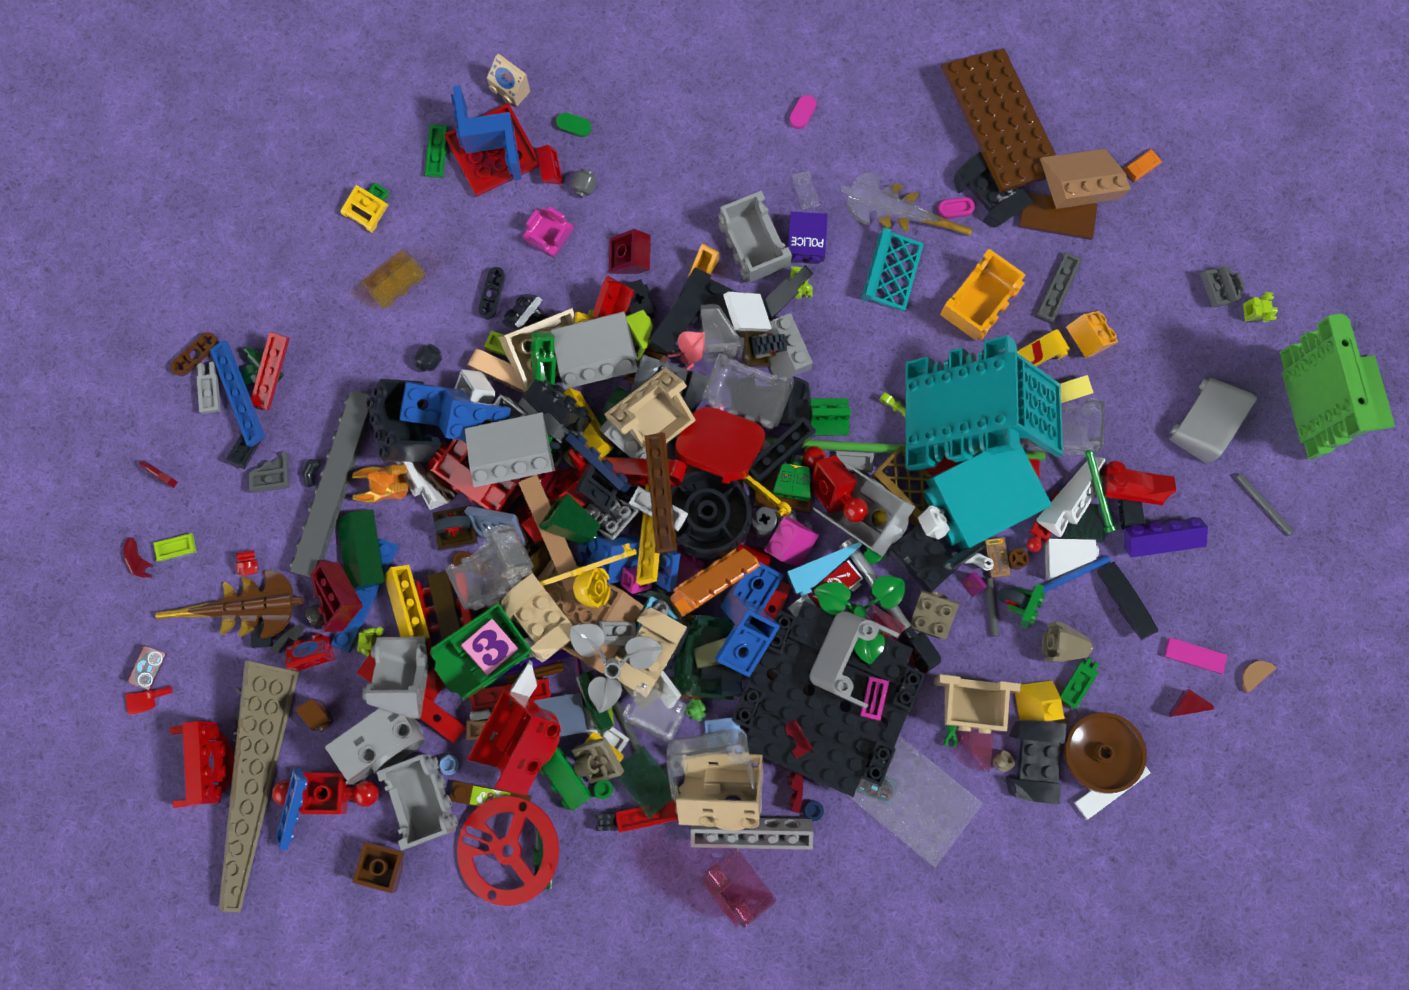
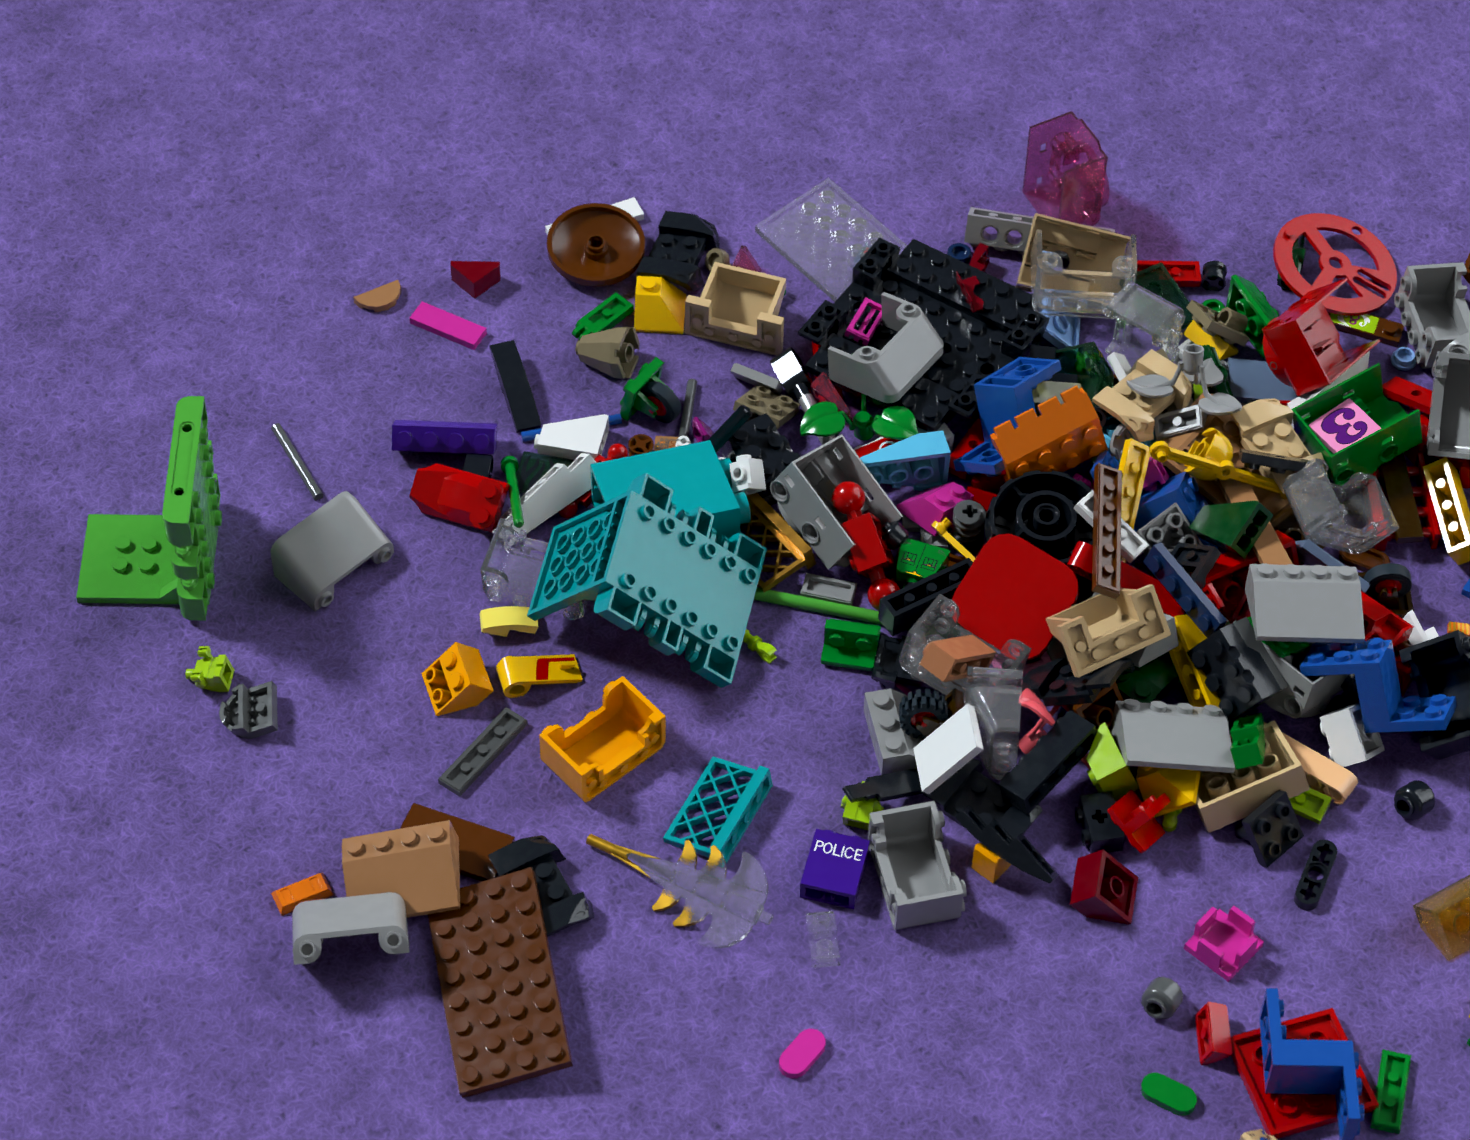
camera: 170 degrees left, 25 degrees down
dark pink tile [937,197,975,219] -> none
none -> light grey windscreen [292,892,409,965]
none -> light grey tile [731,363,783,395]
none -> black piece [881,521,909,550]
none -> nougat brick [919,634,997,682]
none -> black slope [955,805,1059,884]
none -> black tile [1239,449,1321,478]

